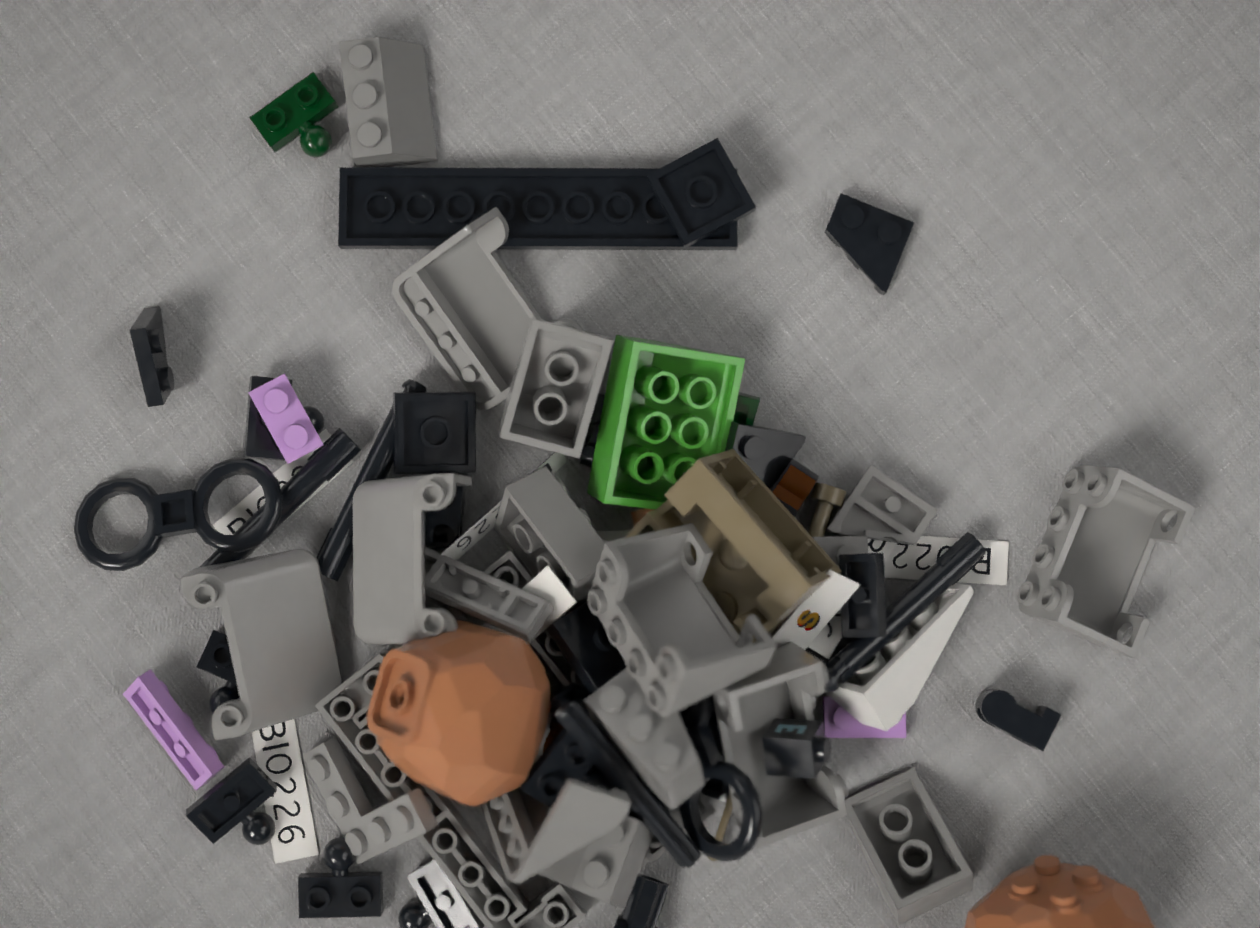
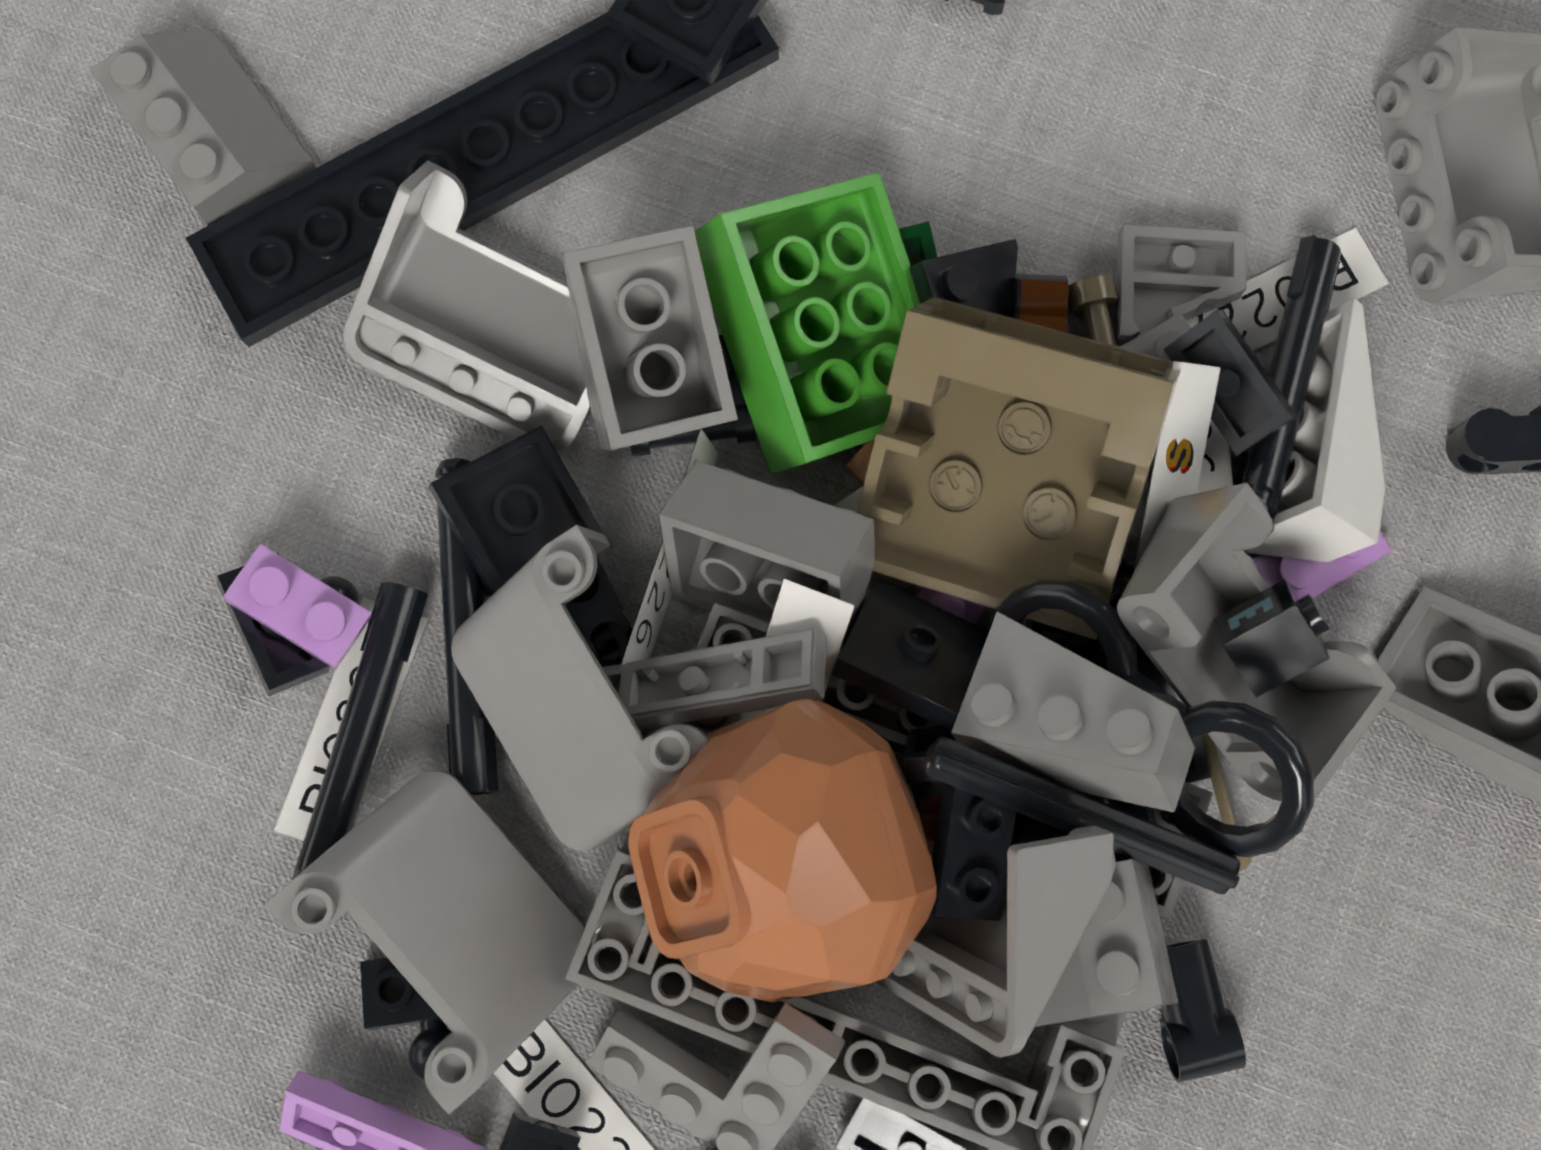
camera: 30 degrees left, 5 degrees down
black bar [74,458,284,571] -> none
black wing [129,306,174,407] -> none
dark green plate [249,72,339,158] -> none
light grey windscreen [588,523,776,717] -> none

